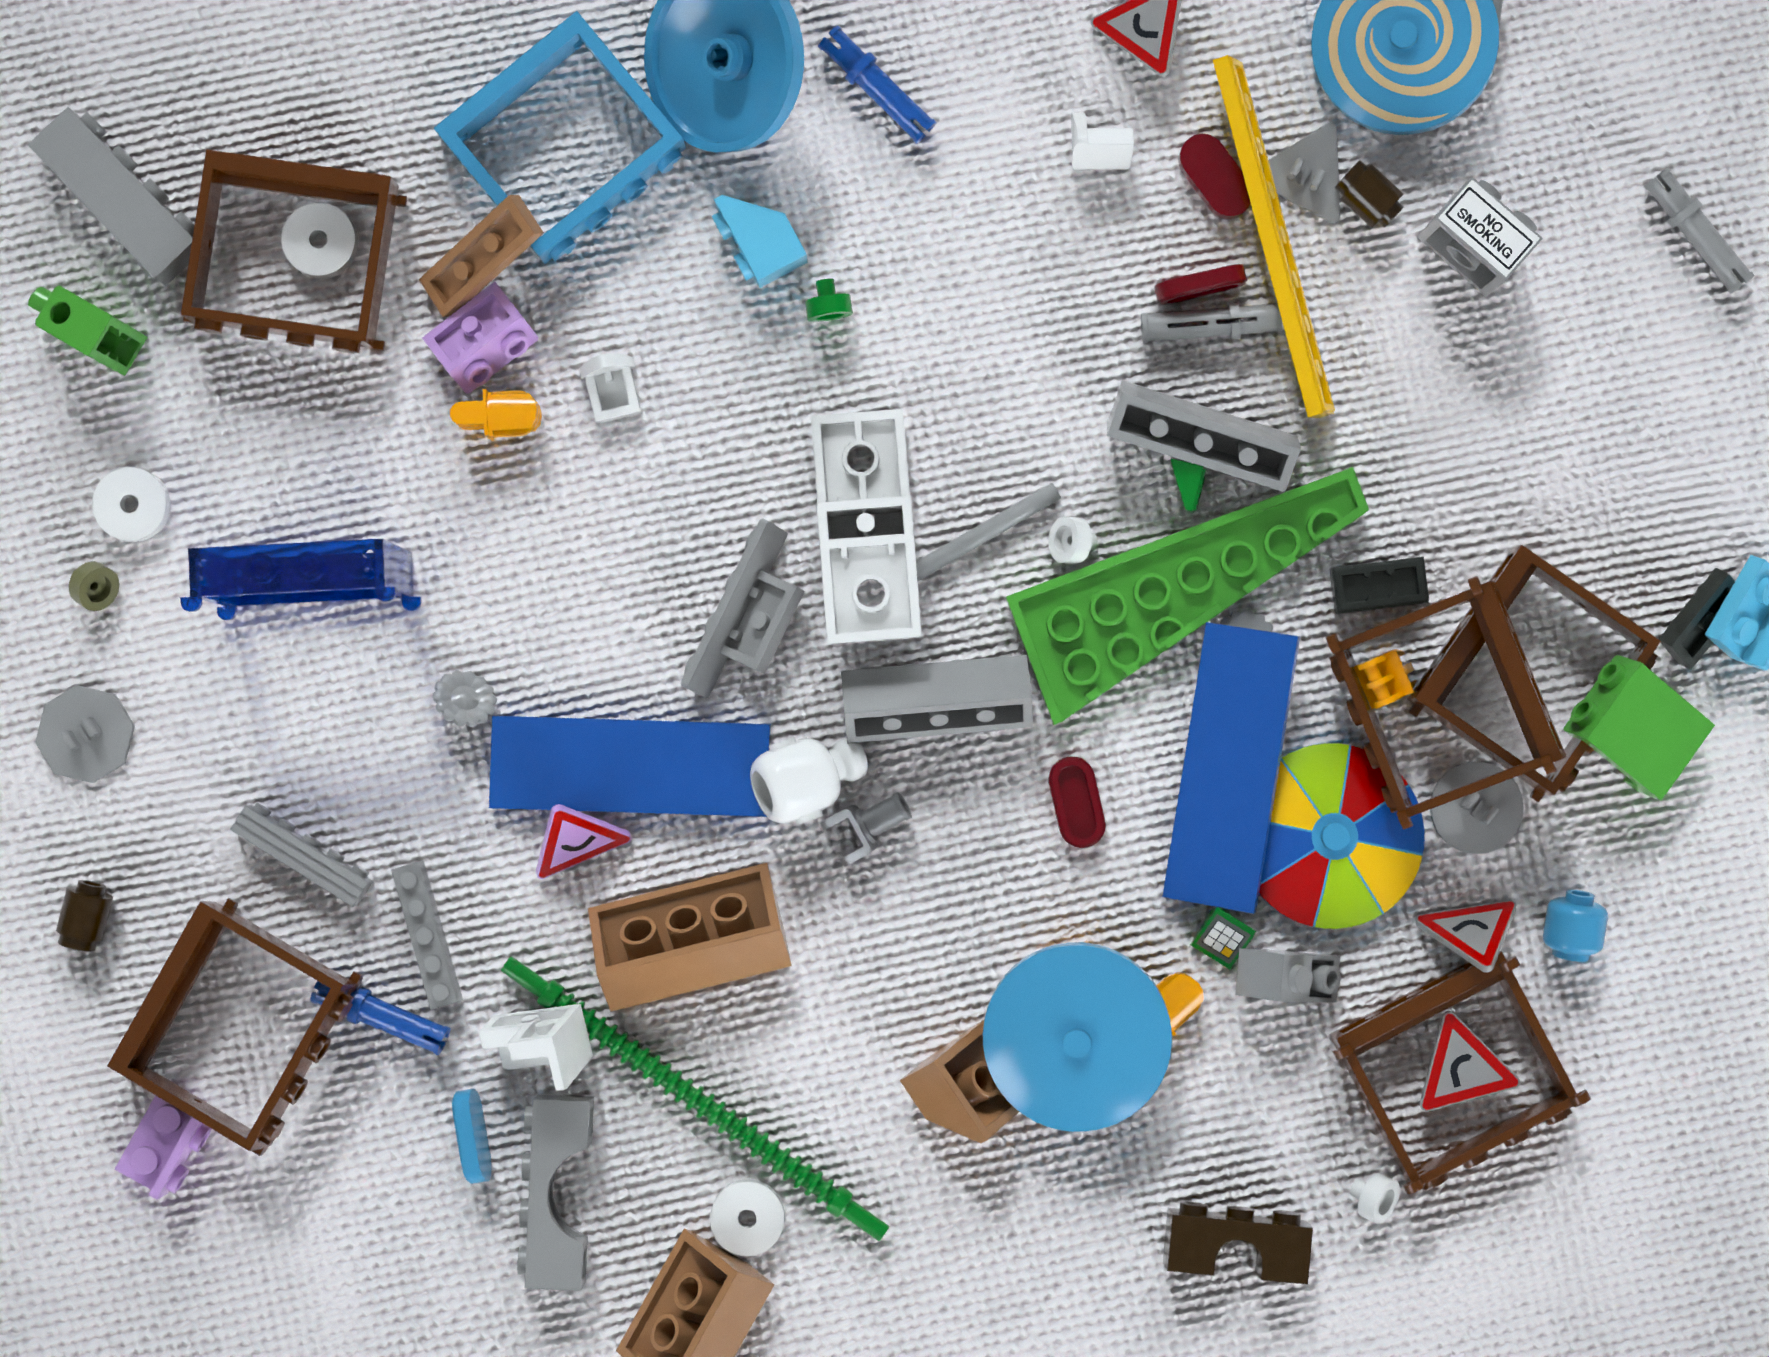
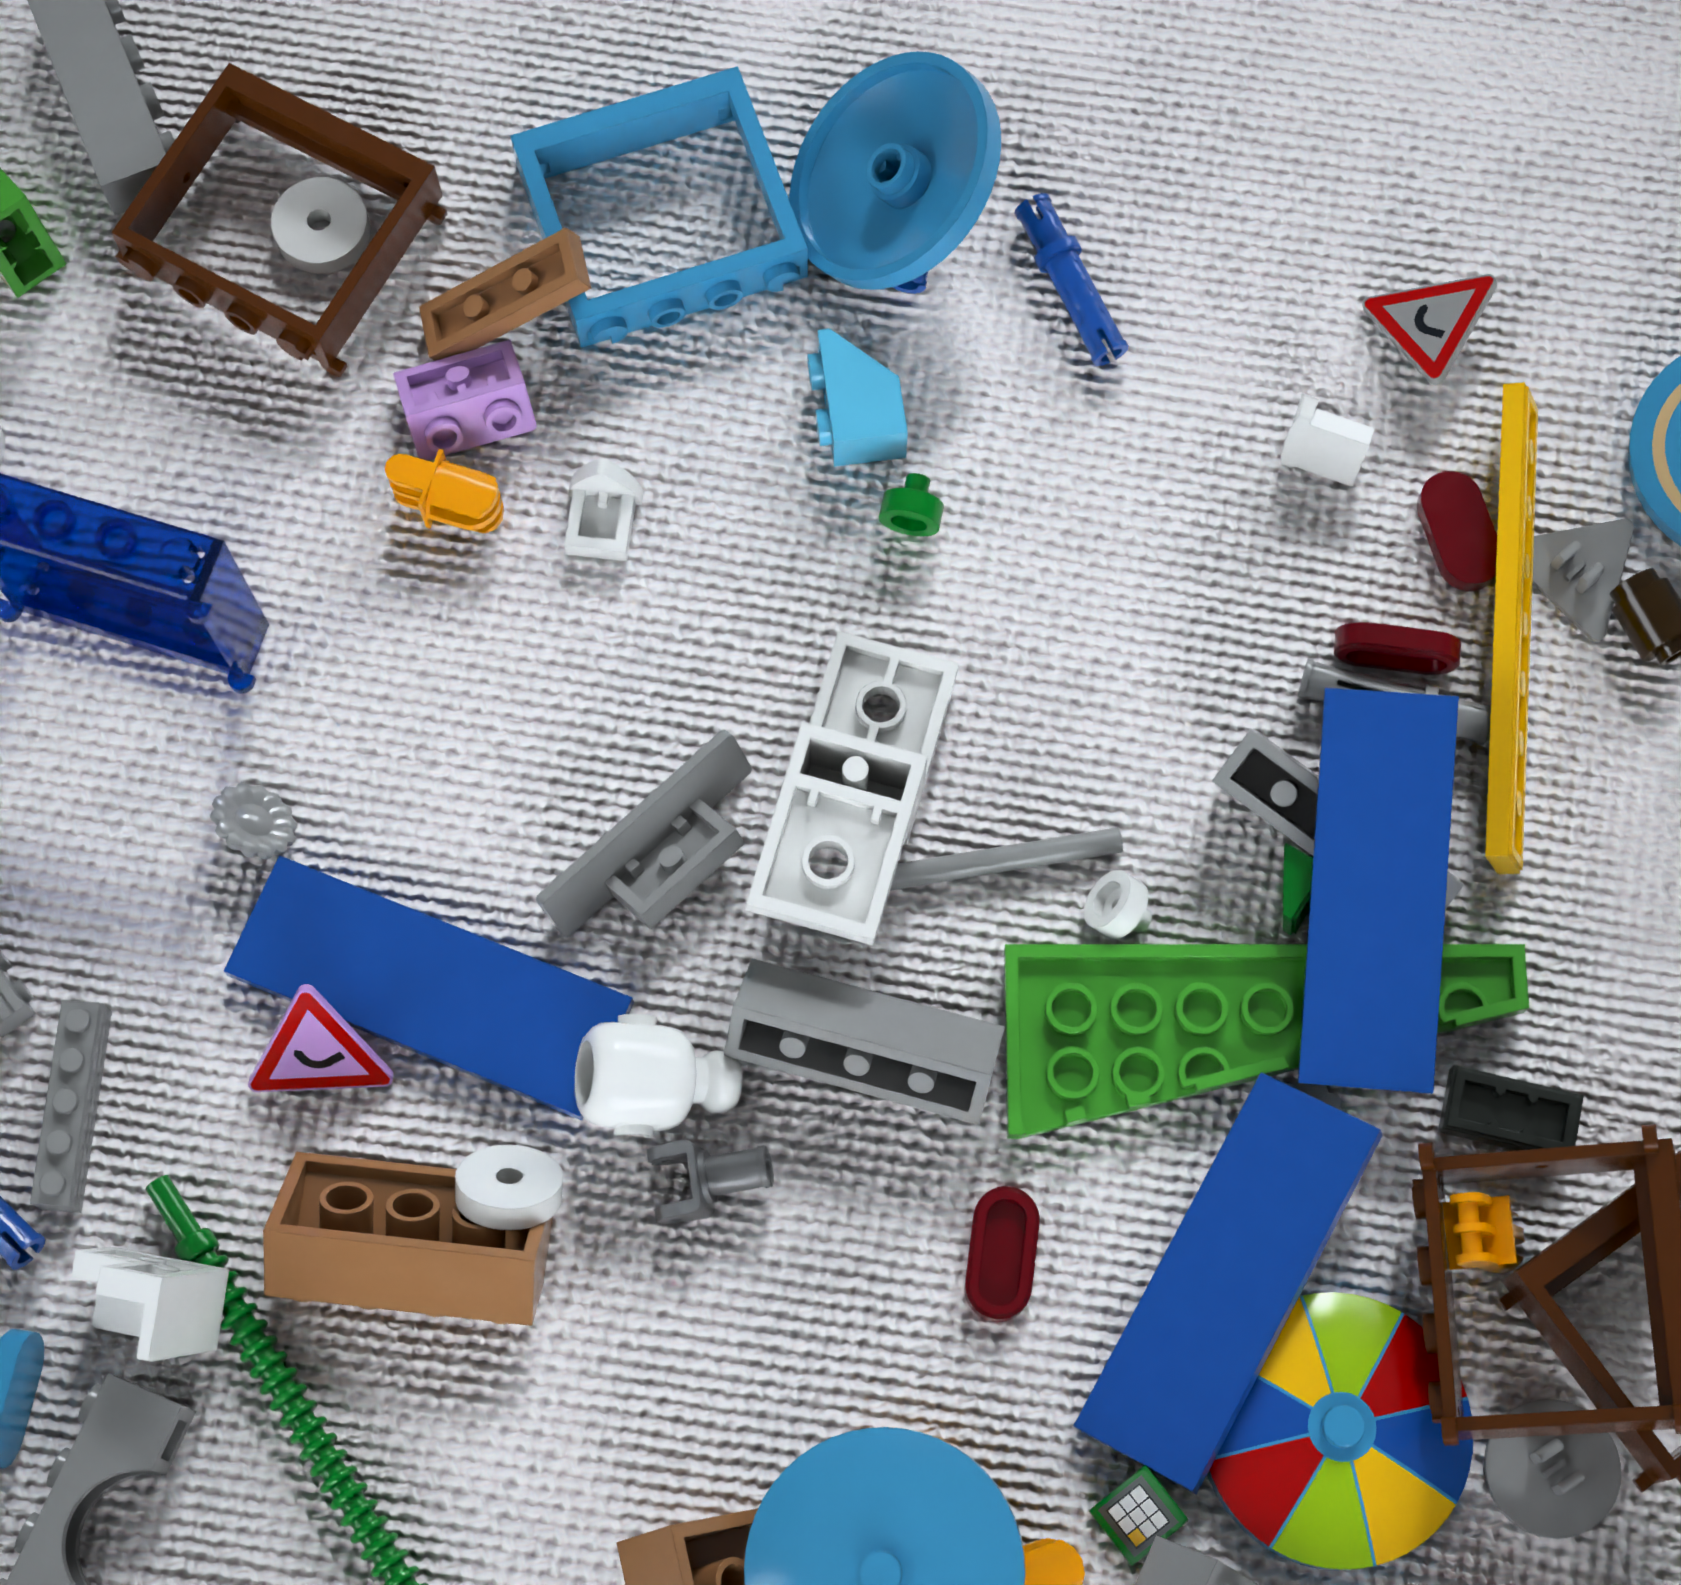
camera: 20 degrees right, 15 degrees down
none -> white piece [455,1145,563,1230]
none -> blue tile [1298,688,1459,1094]

